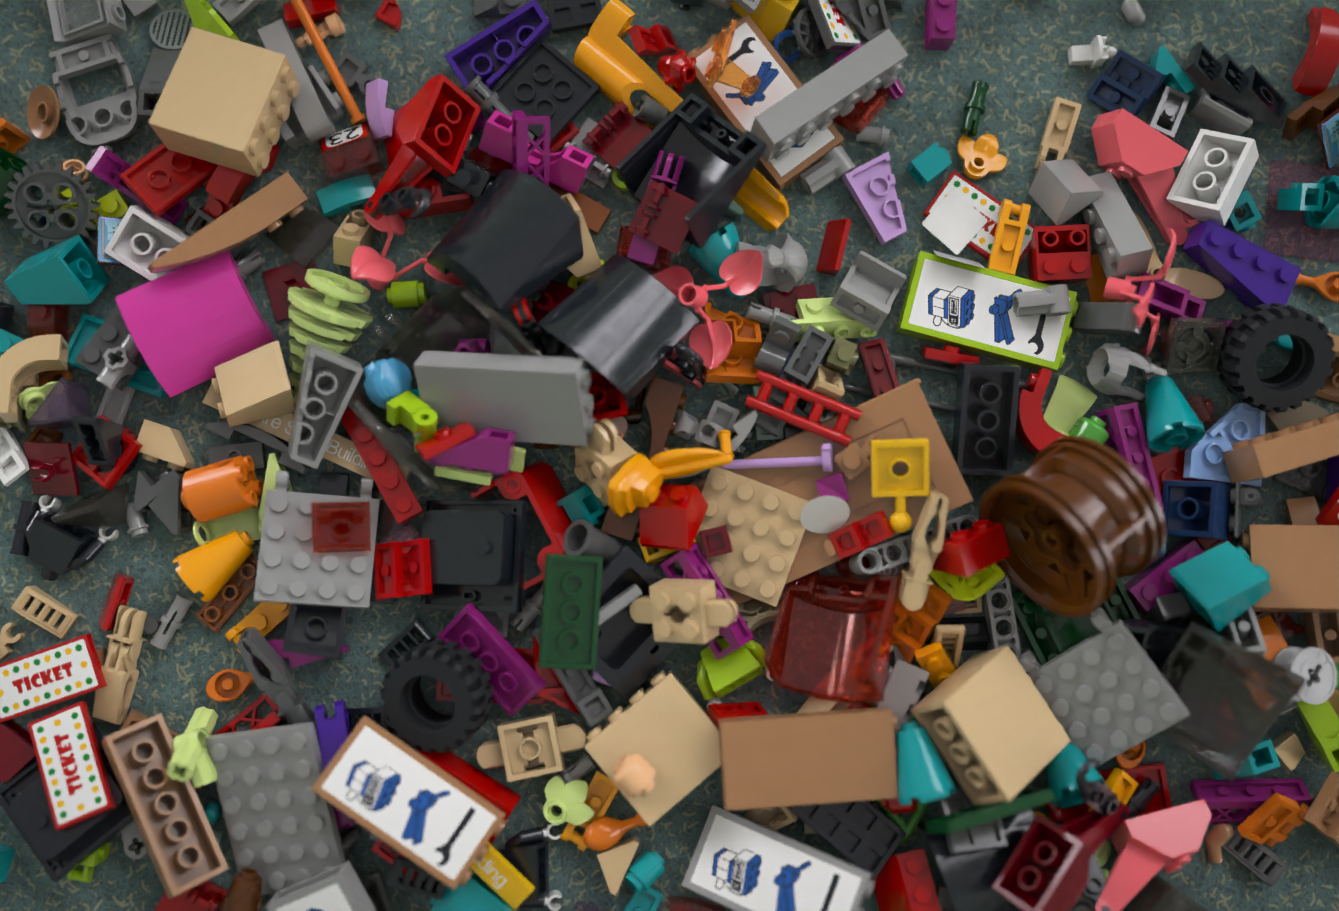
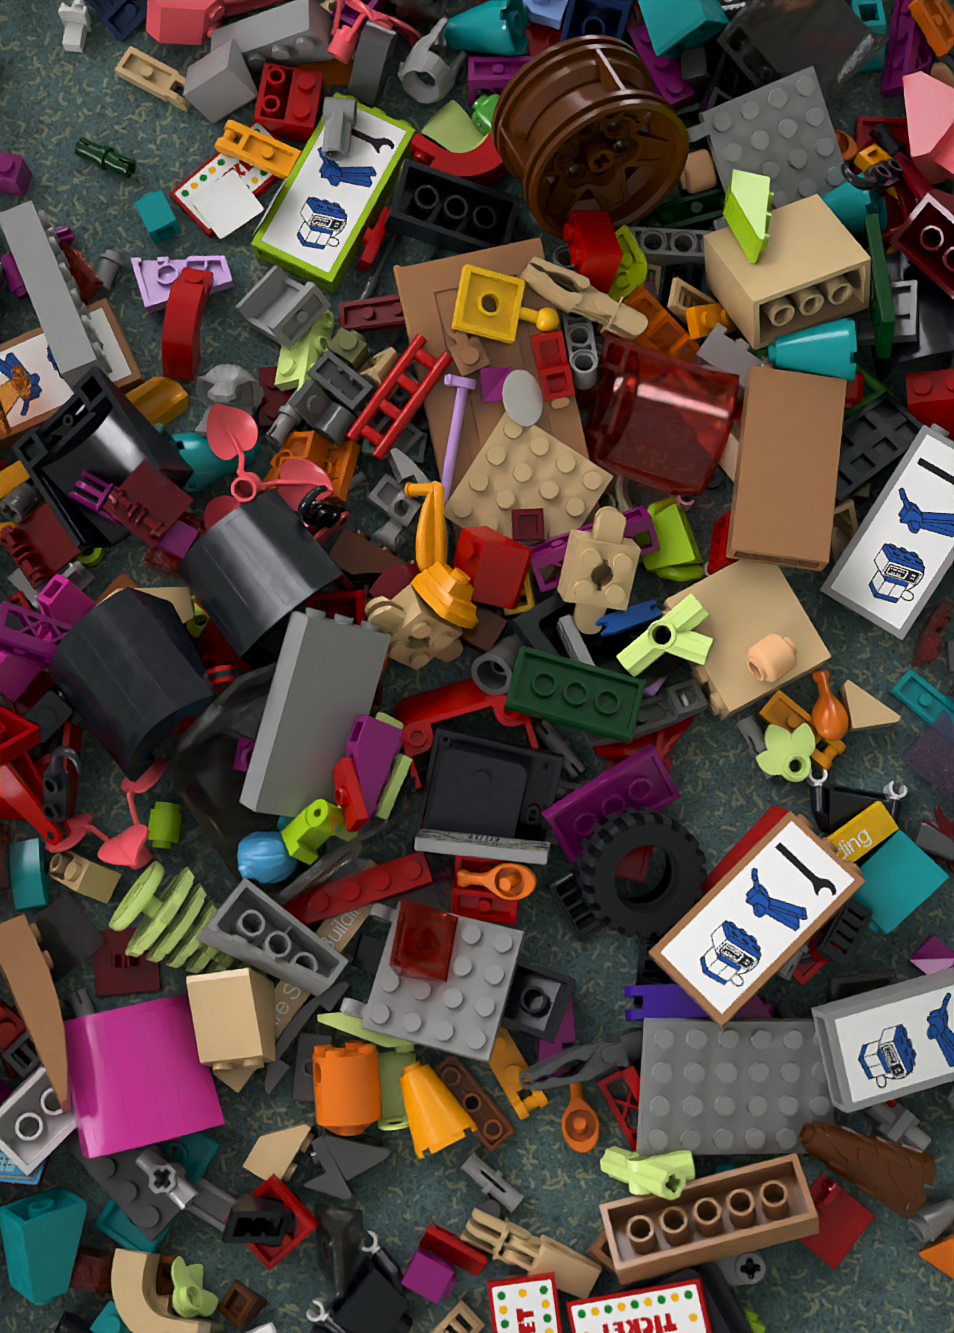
camera: 75 degrees left, 5 degrees down
dark red piece [23,442,81,496] -> none
clear purple slope [28,377,93,431] -> none
light grey pin [122,503,150,539] -> none
tan brick [476,711,587,782] -> none
teal brick [557,485,606,525] -> none
teal brick [624,850,665,893] -> none
light grey piece [799,145,856,196] -> none
red slope [816,218,852,276] -> none
light orange plate [957,134,1008,180] -> none
none -> red arch [162,267,214,381]
none -> dark red slope [368,563,421,600]
none -> magenta brick [401,1245,457,1305]
none -> light grey tile [415,829,551,865]
none -> orange piece [457,862,537,900]
none -> blue piece [595,599,662,637]
none -> yellowish green piece [616,593,714,677]
none -> light nougat head [678,149,719,194]
none -> lime slope [723,169,774,264]

